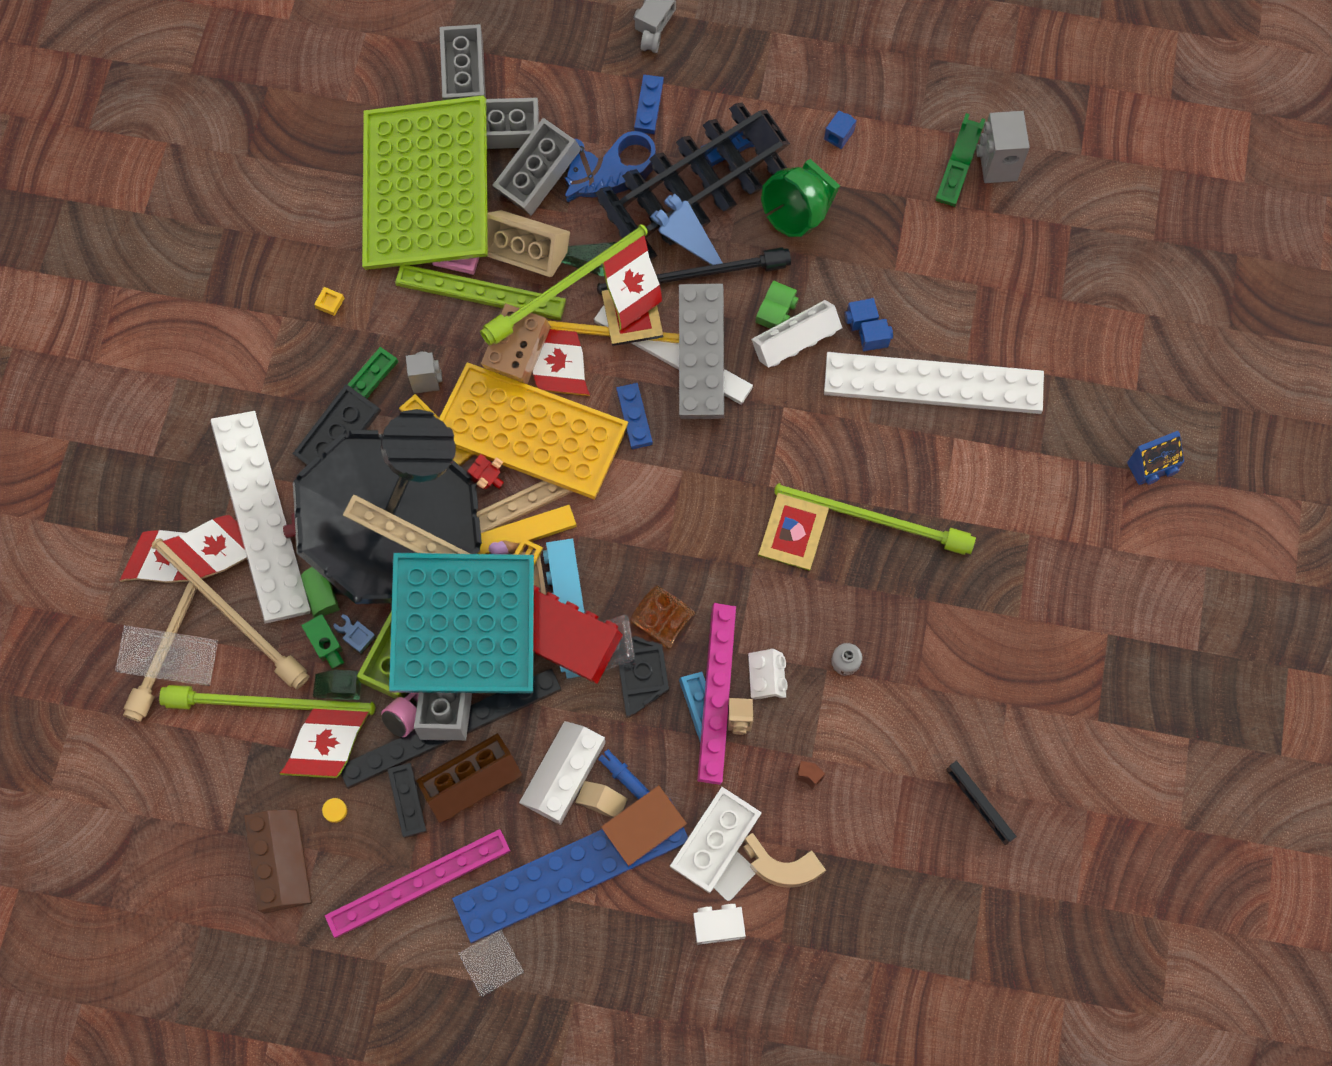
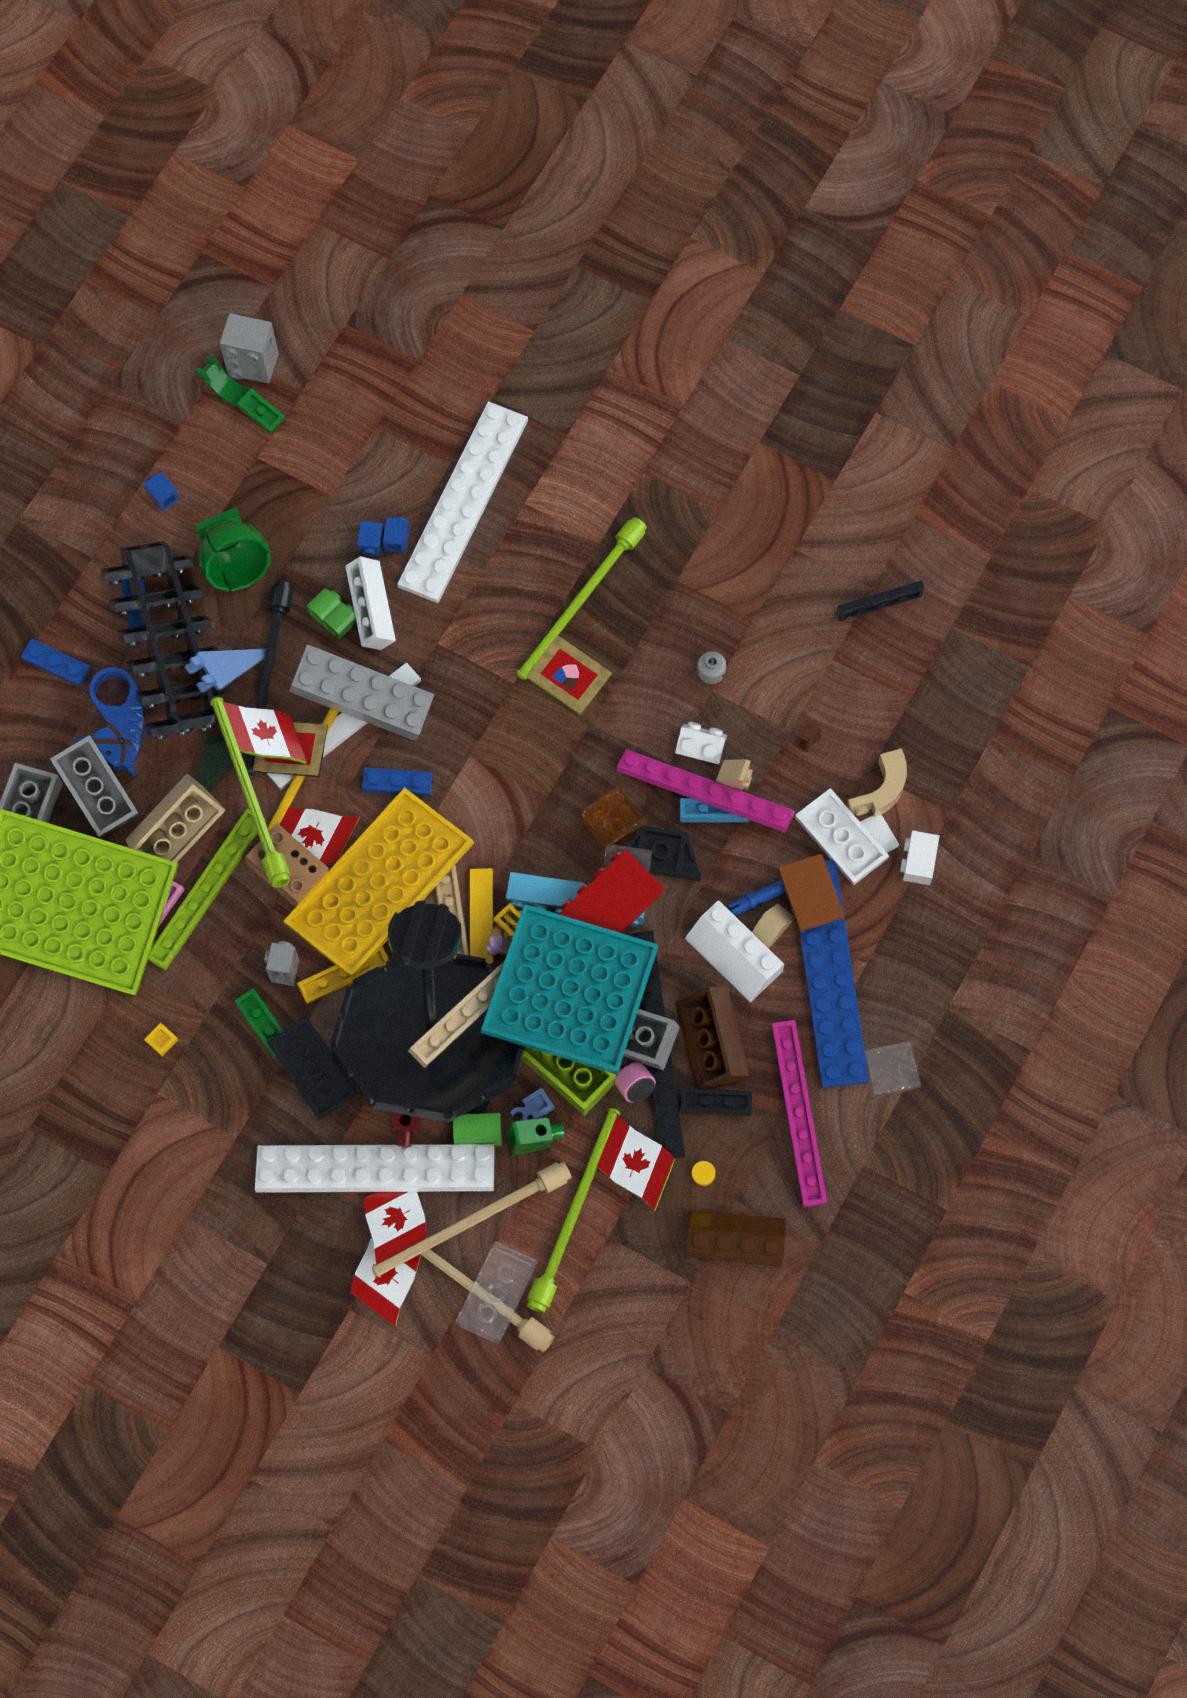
camera: 70 degrees left, 0 degrees up
clear green slope [313,670,361,700] -> none
slope [1127,431,1184,485] -> none

